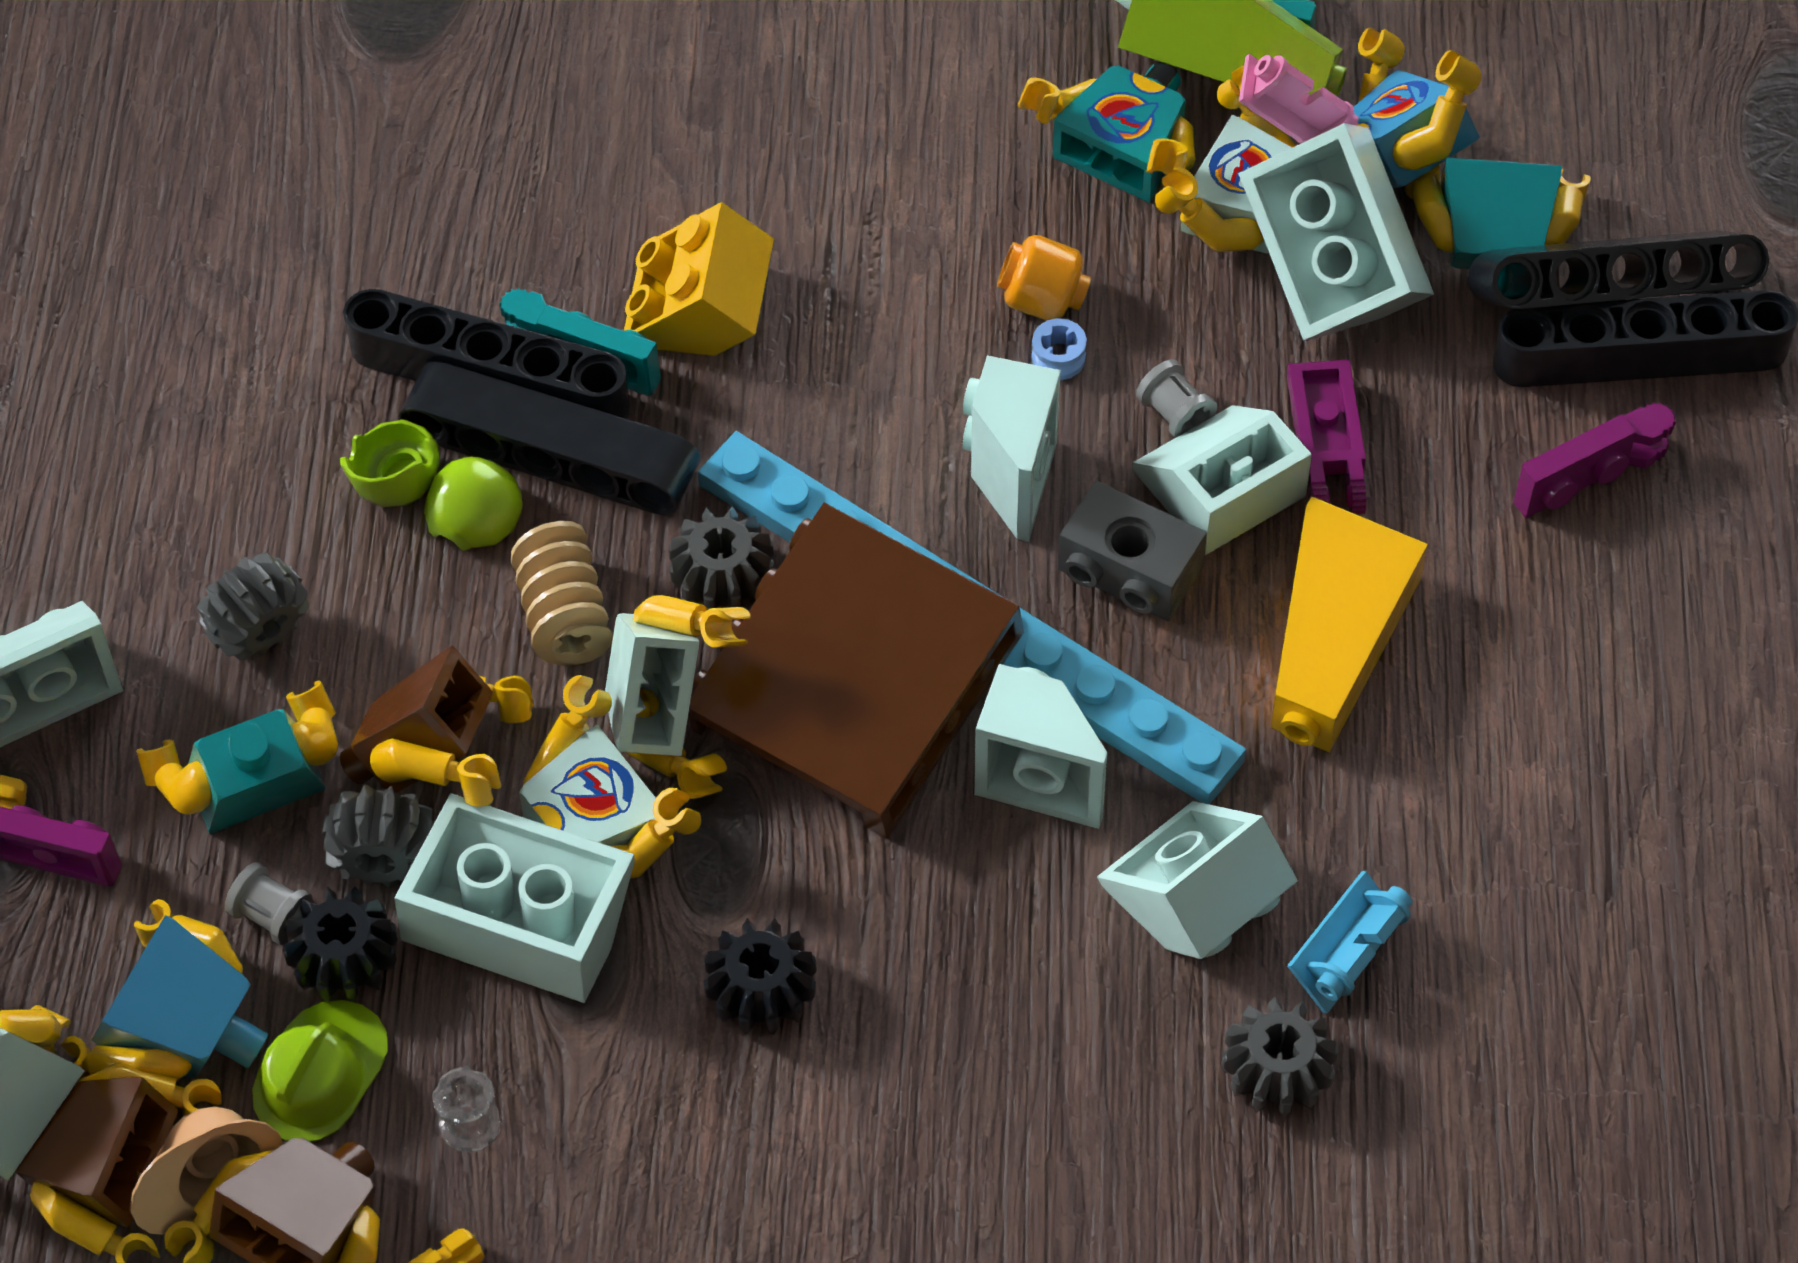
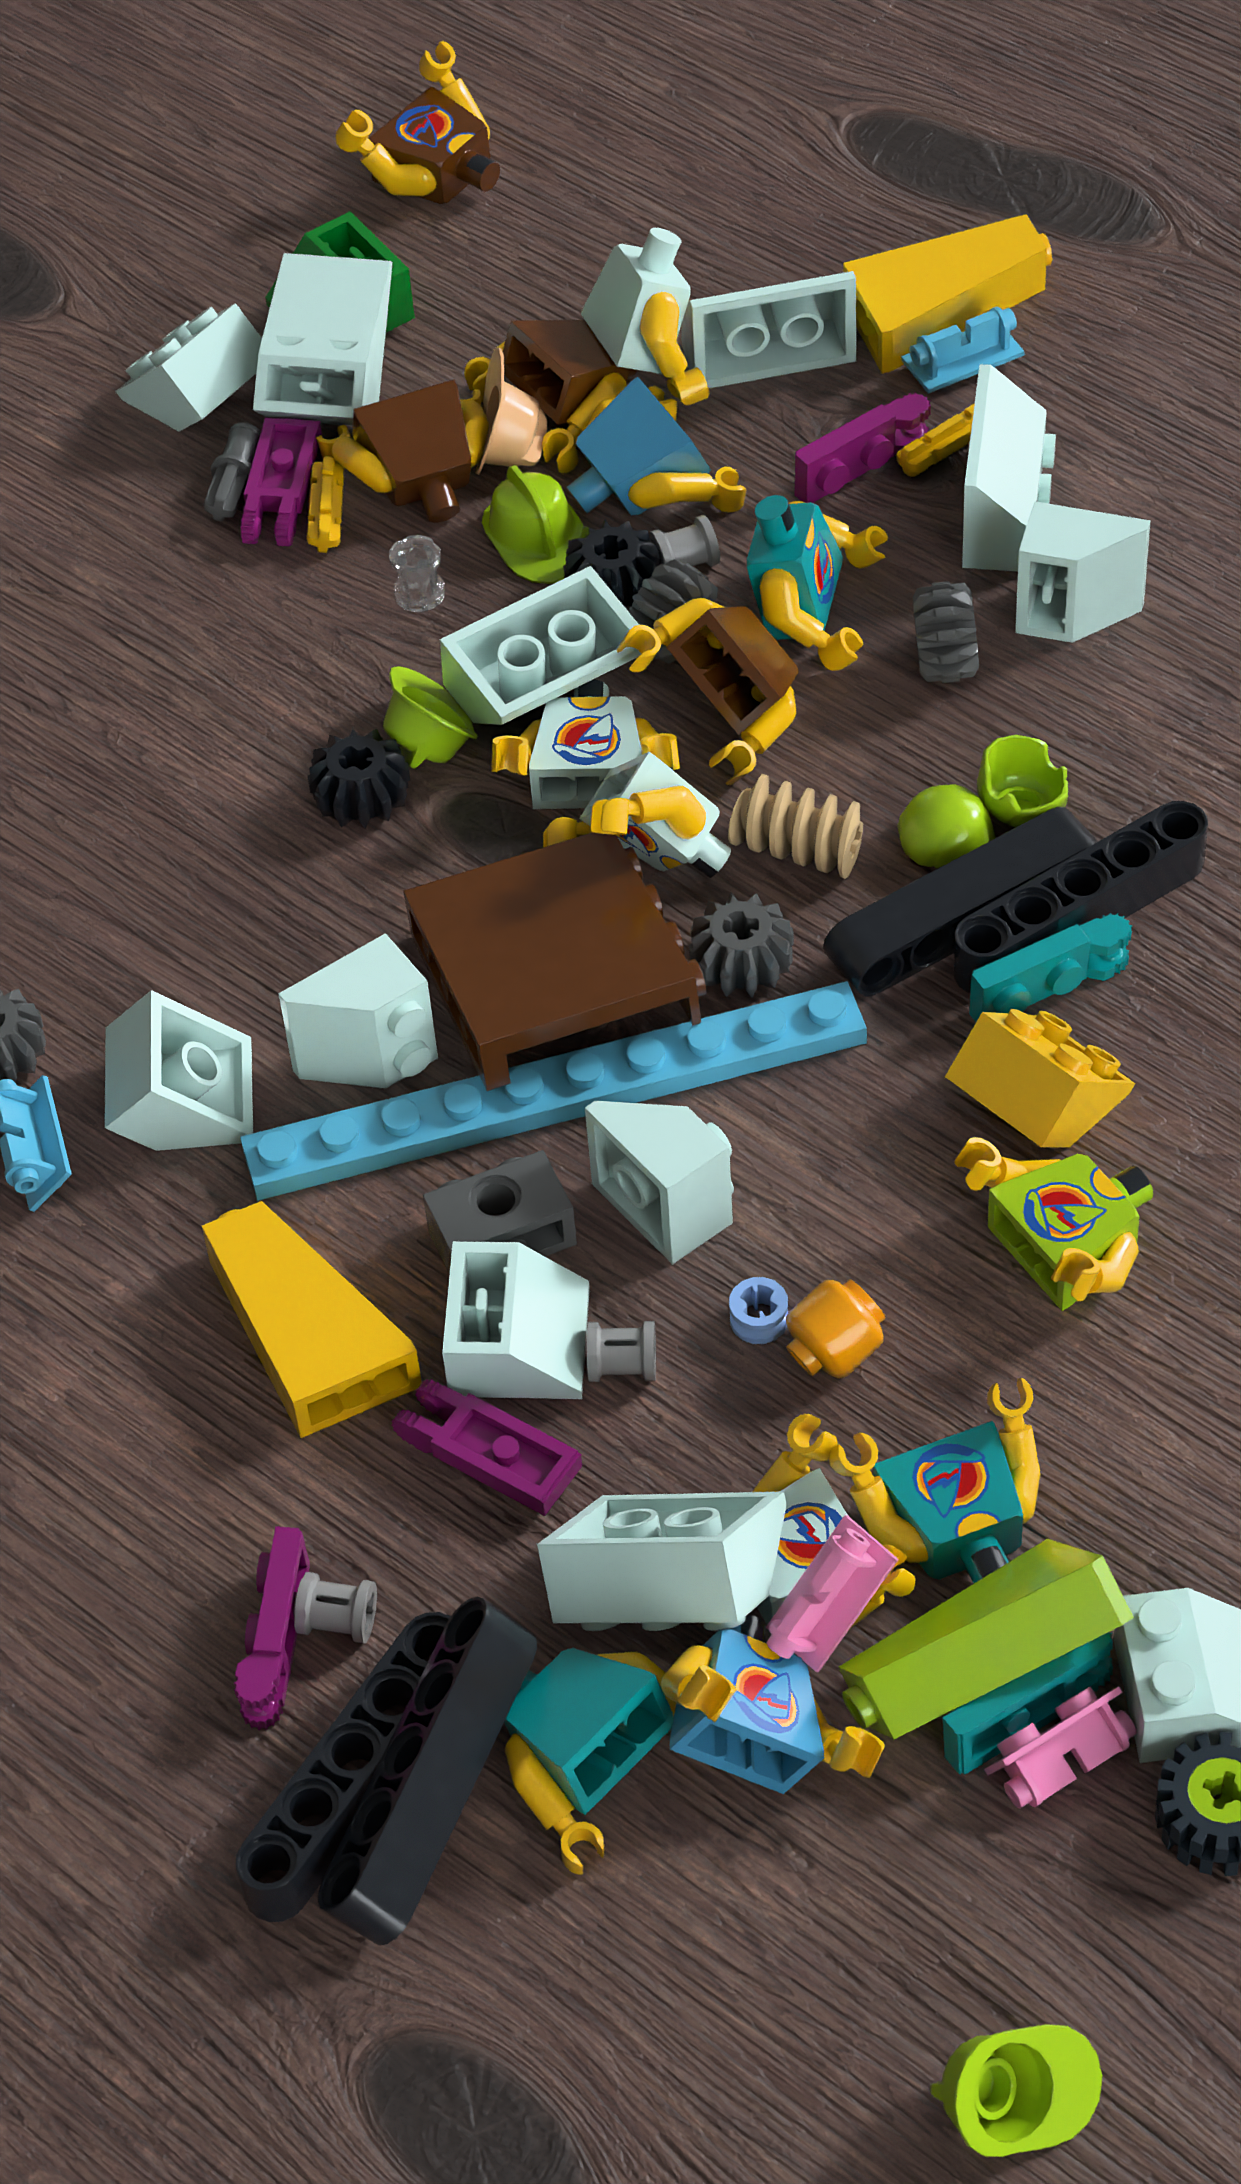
camera: 130 degrees right, 5 degrees down
none -> light grey bush [294,1572,377,1644]
none -> lime piece [383,666,478,769]
none -> torso [954,1137,1153,1311]
none -> light aqua slope [1015,501,1150,643]

